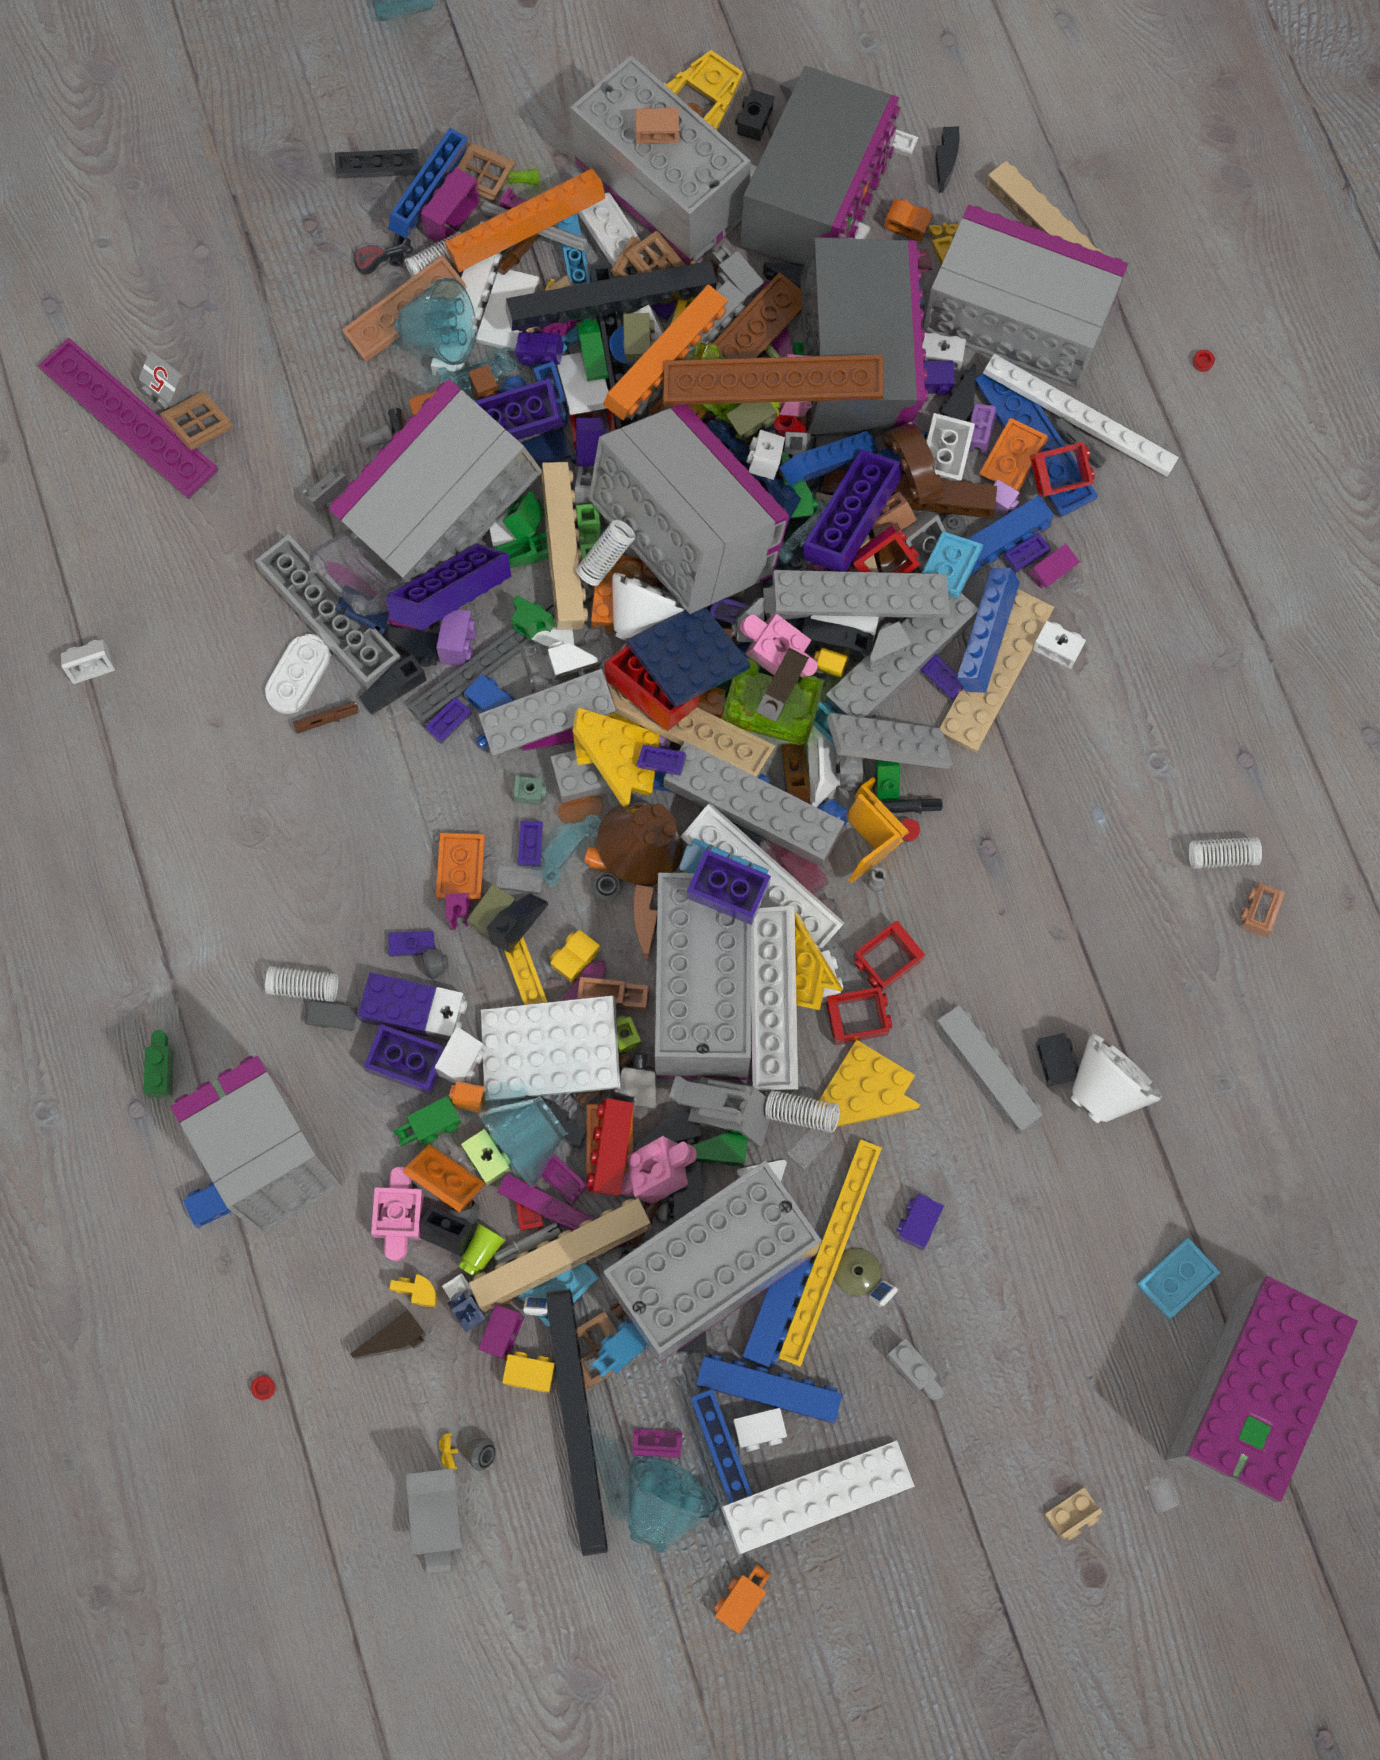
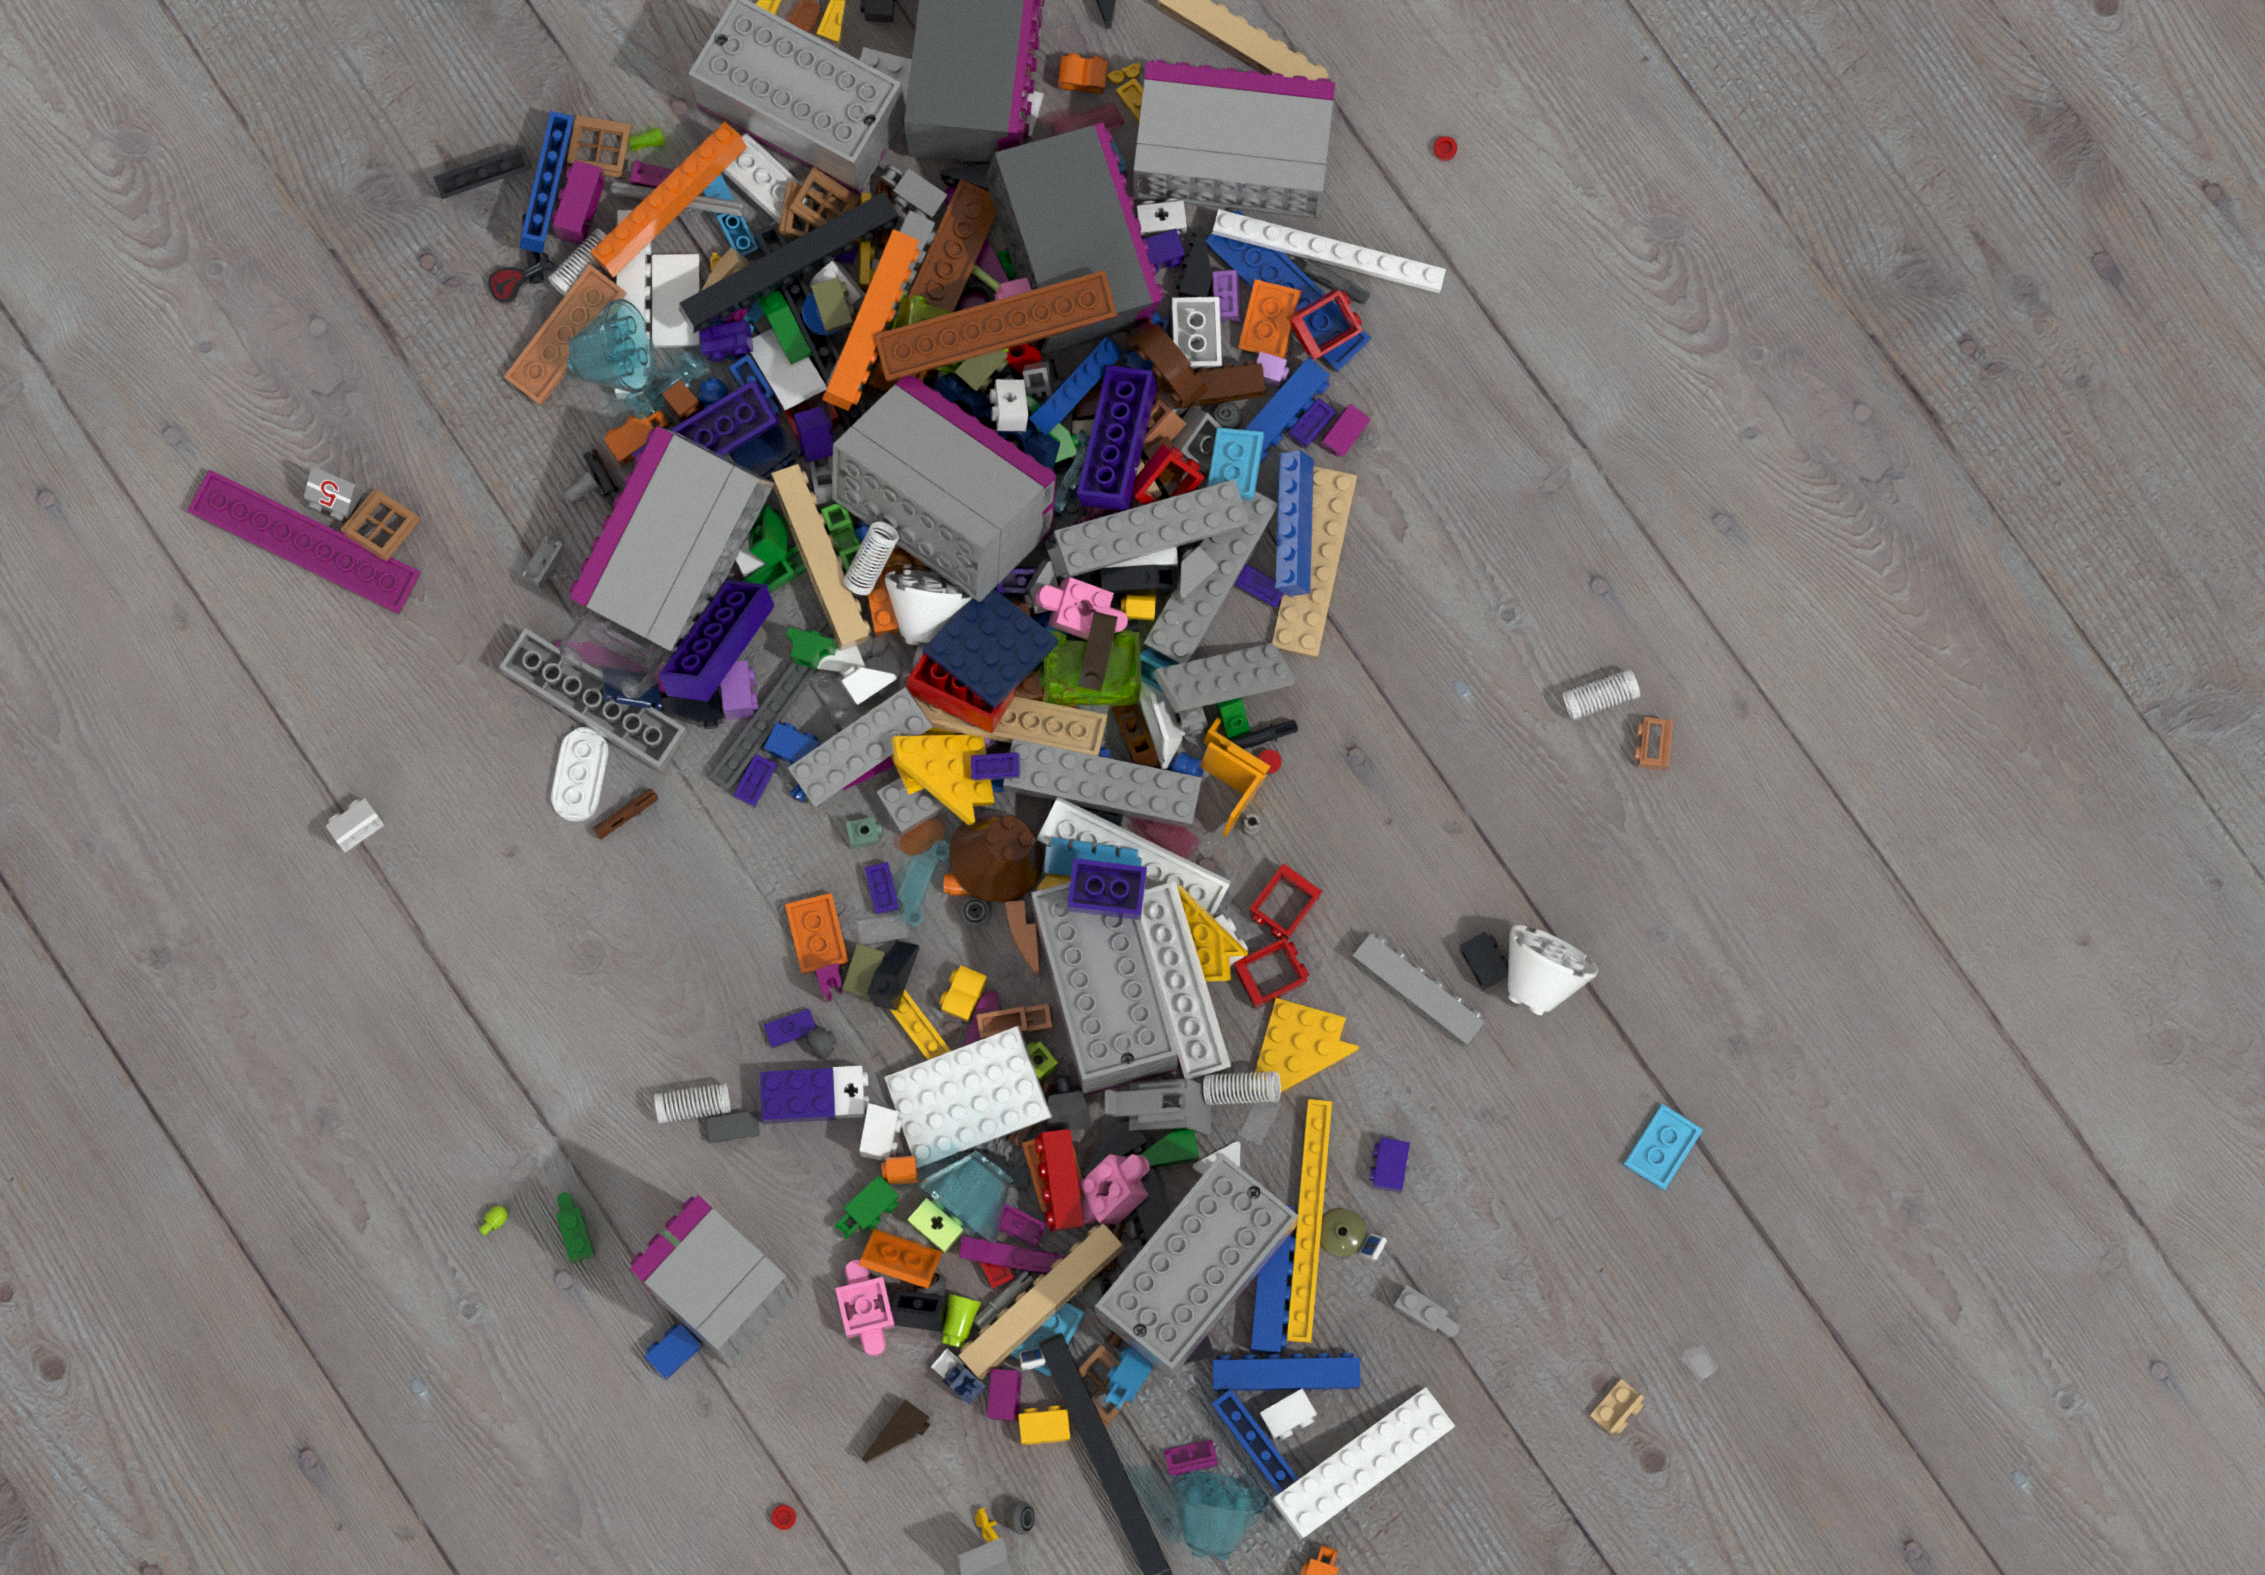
camera: 15 degrees left, 5 degrees up
black slope [359,654,427,715] -> none
dark purple brick [363,1024,445,1095] -> none
yellow brick [389,1274,438,1308] -> none
reddish brown axle [497,234,542,275] -> none
nougat brick [636,107,679,144] -> none
white brick [1032,621,1086,669] -> none
magenta piece [1166,1276,1358,1505] -> none
none -> lime cylinder [478,1206,508,1236]

